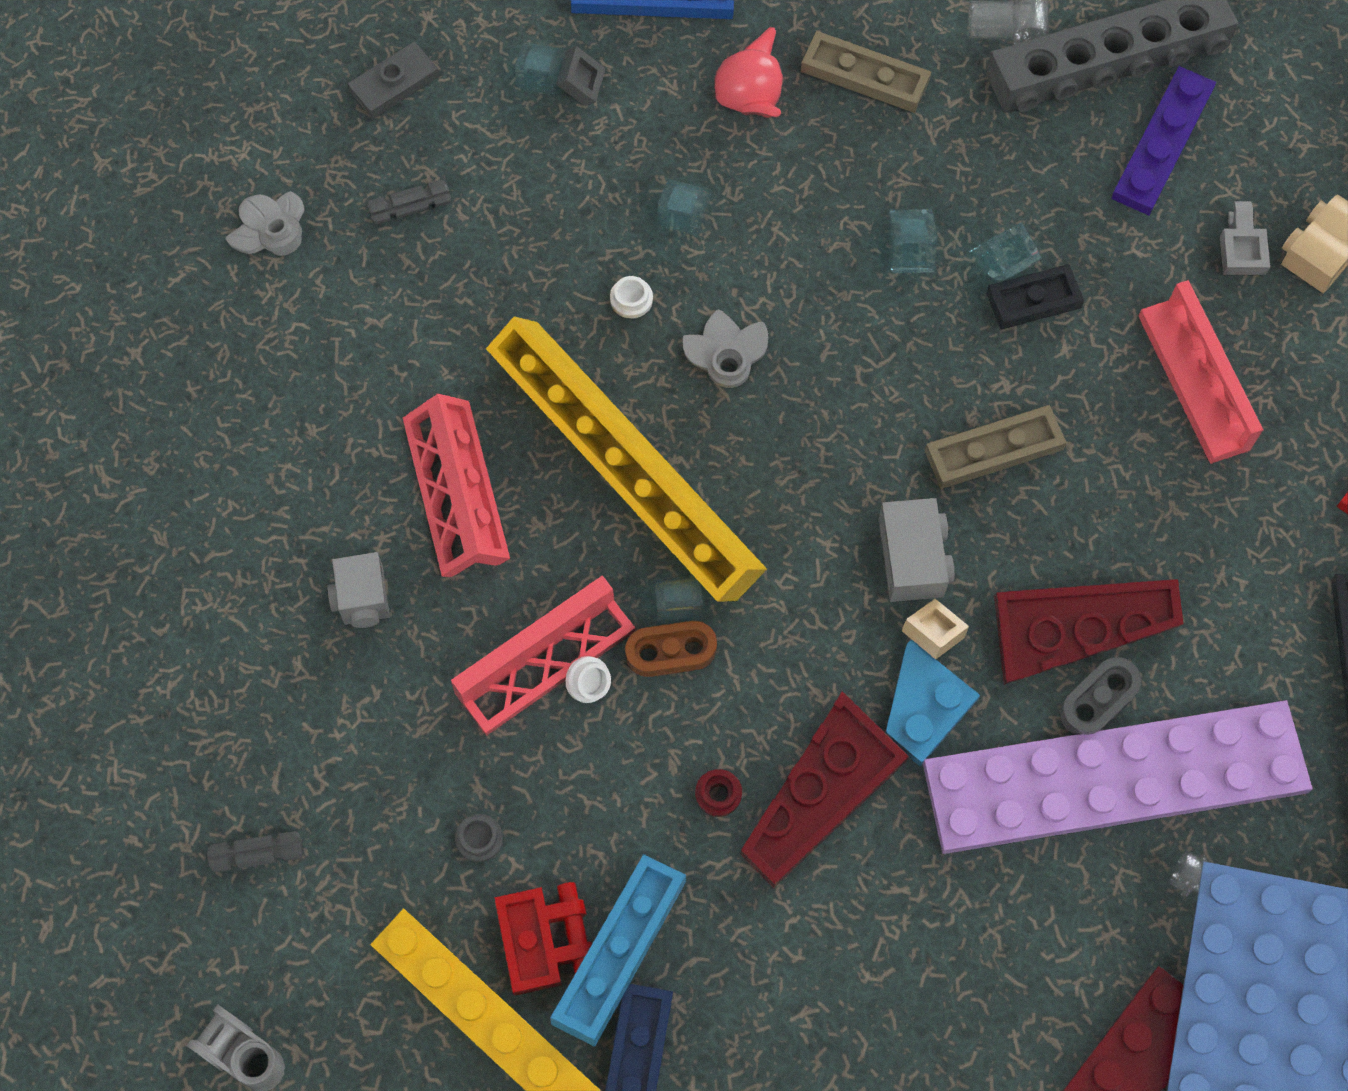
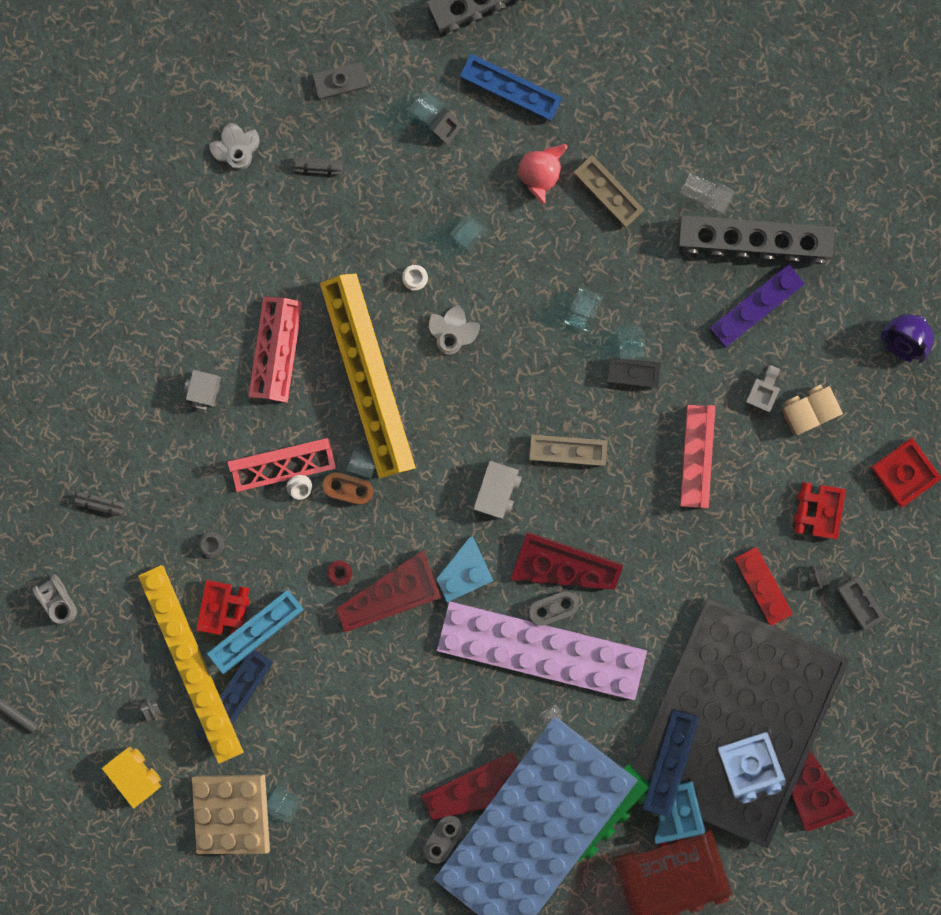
camera: 25 degrees right, 20 degrees up
tan plate [902,599,969,659] -> none

